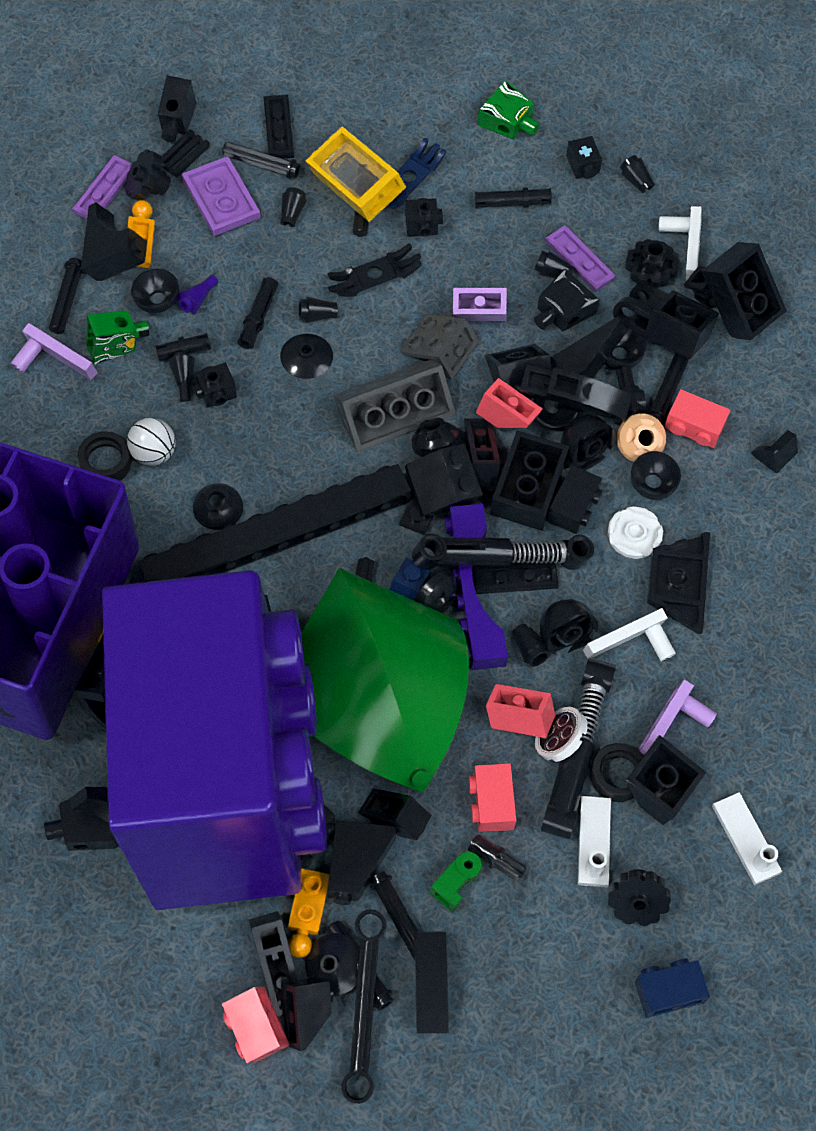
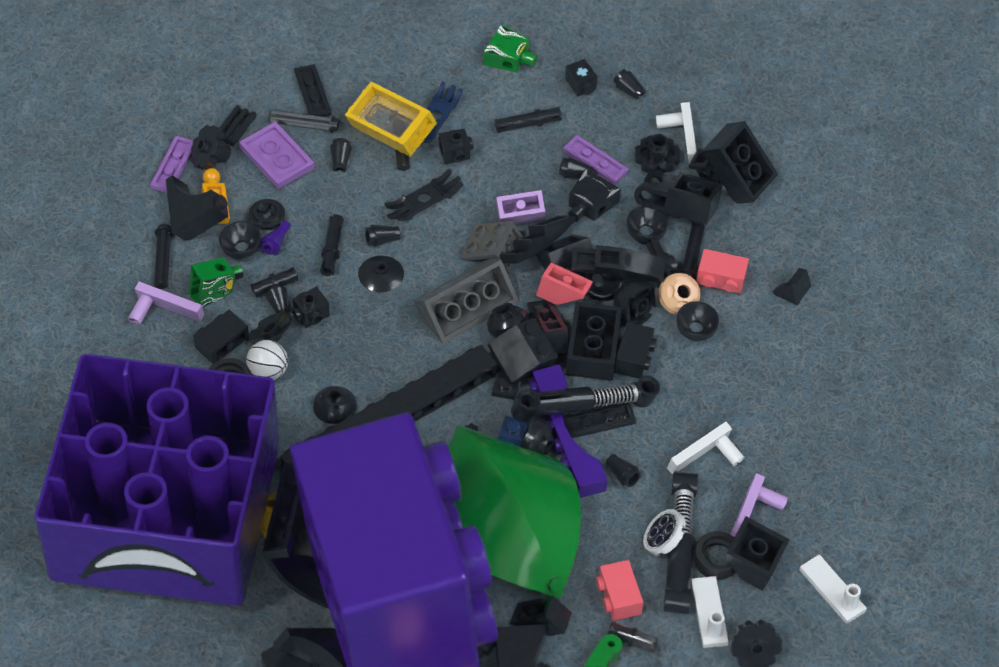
camera: 10 degrees left, 10 degrees down
black torso [158,75,197,142] -> none
coral brick [486,684,555,738] -> none
black cylinder [540,599,598,655] -> none
black slope [550,317,628,379] -> none
white tile [607,506,663,559] -> none
black wing [647,532,710,634] -> none
none -> black brick [193,309,249,364]
none -> black gear [249,199,285,230]
none -> black dish [249,312,291,345]
none -> black slope [499,215,576,264]

